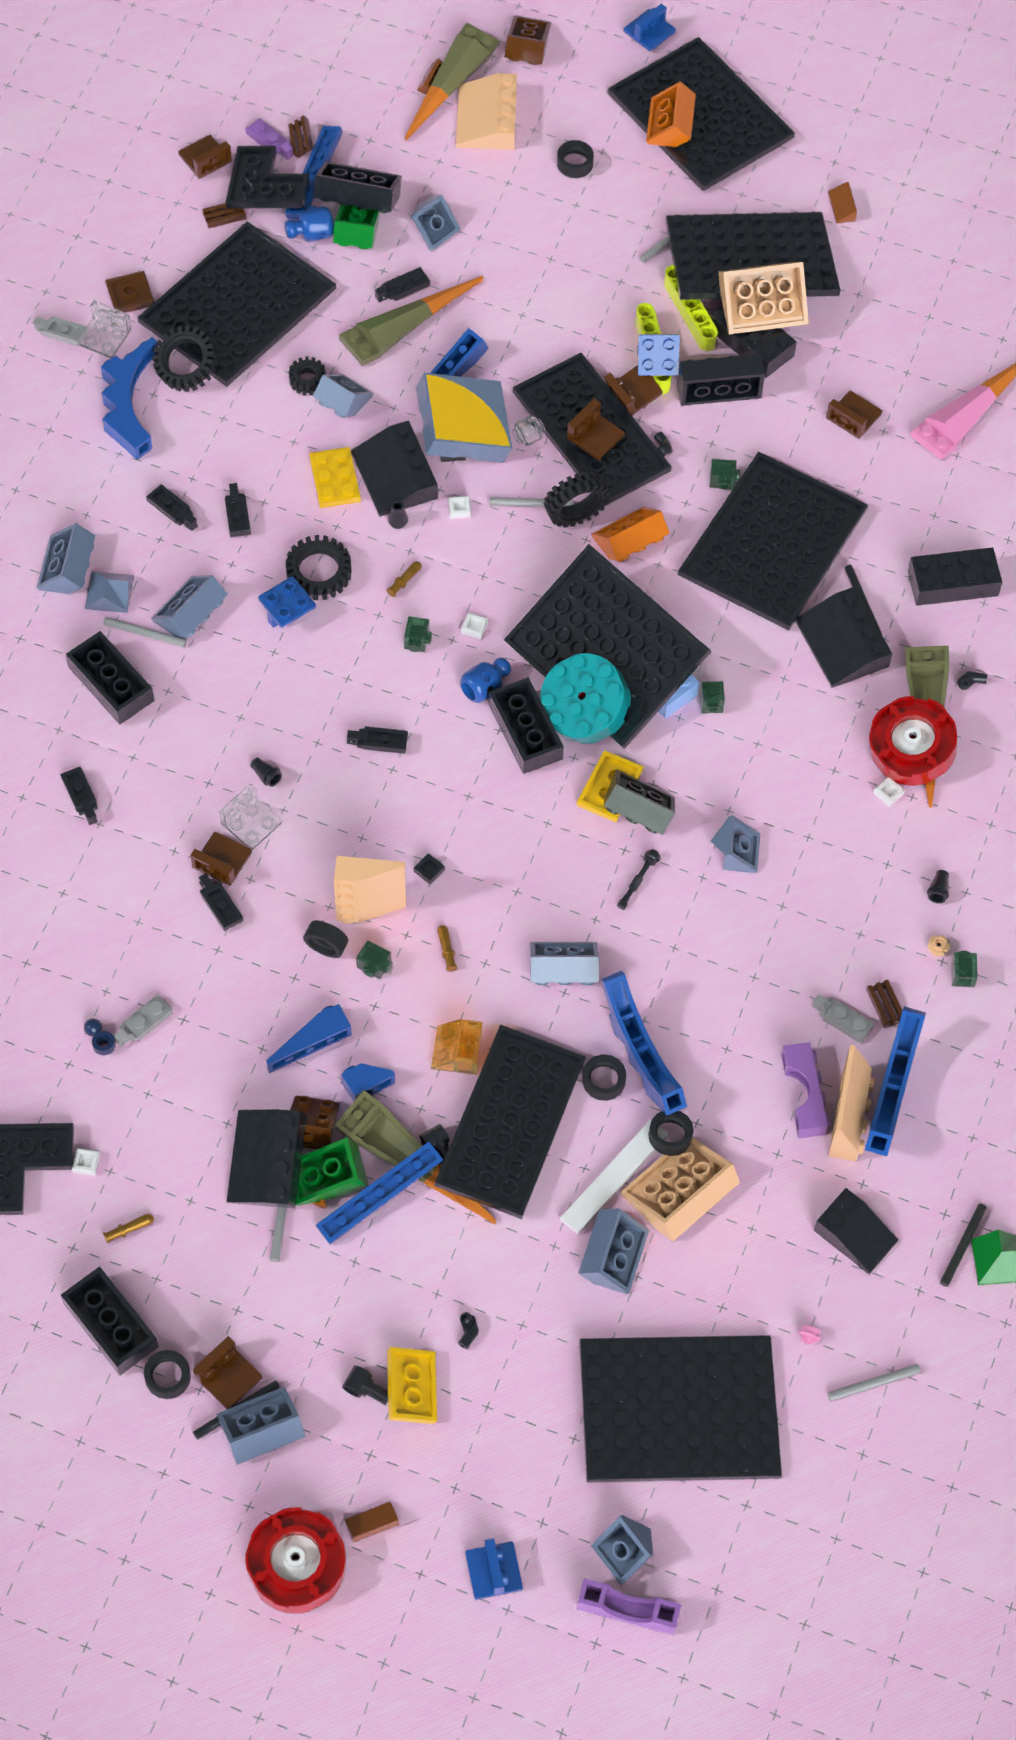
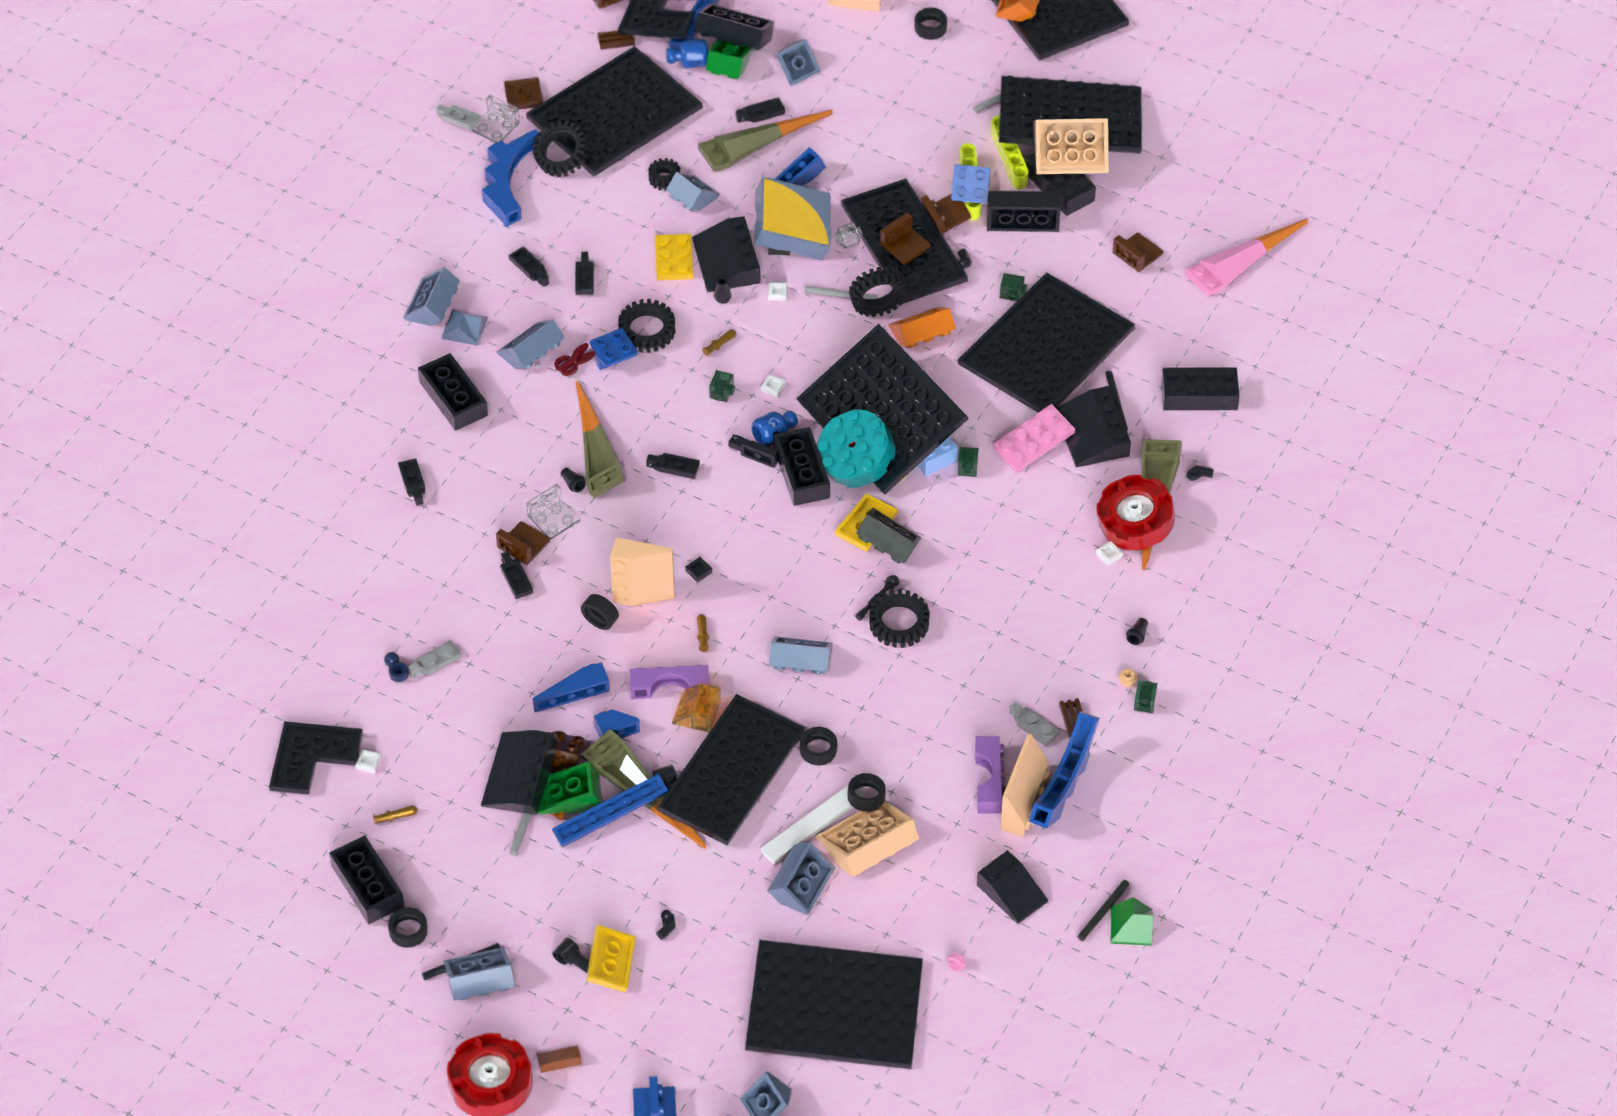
camera: 10 degrees right, 10 degrees down
light grey bar [103,617,187,648] -> none
reddish brown bracket [193,1336,262,1409] -> none
clear green brick [356,940,393,979] -> none
blue arch [601,970,687,1116] -> none
sand blue slope [711,815,760,873] -> none
light grey bar [827,1364,921,1402] -> none
dark orange slope [828,182,857,223] -> none
none -> dark red piece [554,343,595,376]
none -> olive plate [576,381,626,498]
none -> medium lavender arch [630,664,710,700]
none -> black hinge [728,434,778,468]
none -> black tyre [869,589,930,648]
none -> bright pink plate [993,404,1075,473]

